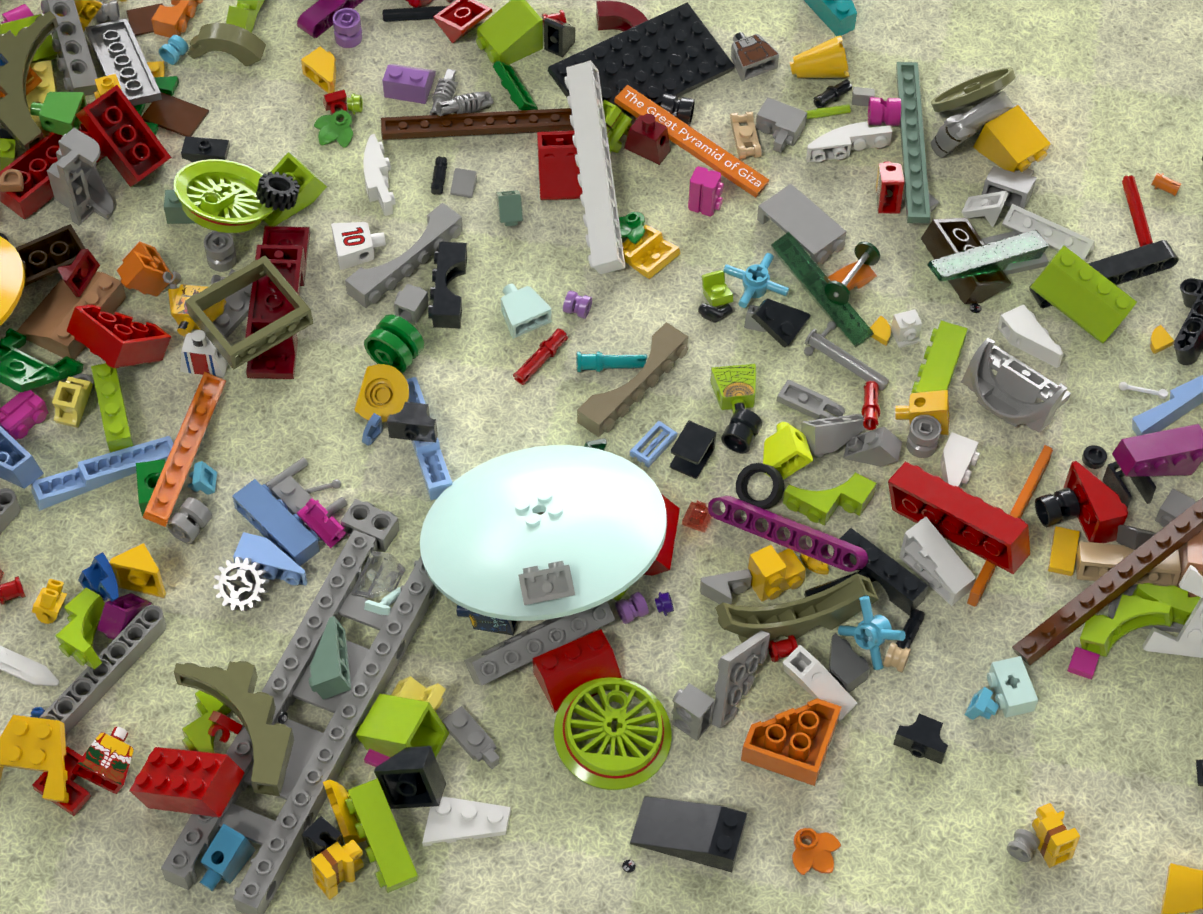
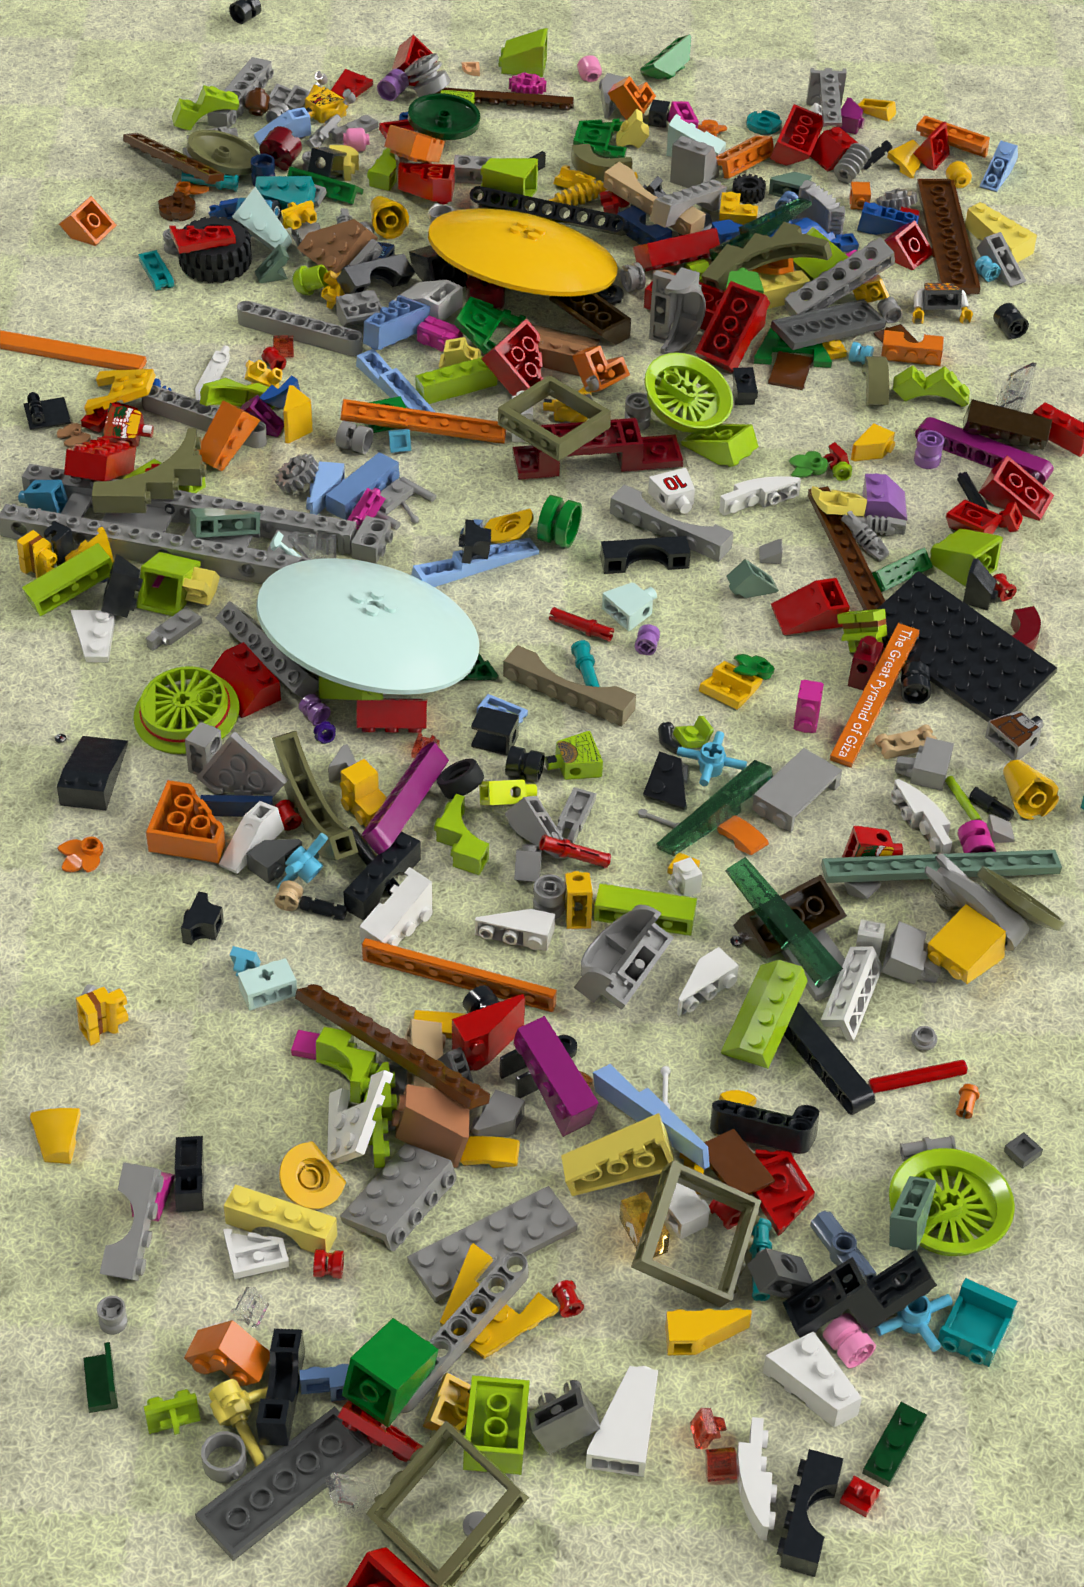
camera: 80 degrees right, 10 degrees down
dark red slope [57,249,100,297] -> none
yellow bracket [94,74,121,100] -> none
black tyre [256,172,300,211] -> none
light grey brick [394,284,429,325] -> none
black axle [431,156,448,195] -> none
light grey bracket [518,561,575,605] -> none
white brick [565,60,626,274] -> none
light grey axle [804,328,889,391] -> none
dark green axle [824,241,881,305] -> none
red brick [888,461,1030,575] -> none
none -> black hinge [23,392,71,430]
none -> medium nougat piece [57,423,91,448]
none -> orange wedge [199,400,261,471]
none -> dark blue tile [200,795,274,817]
none -> light yellow slope [811,486,867,516]
none -> light grey plate [911,1026,937,1050]

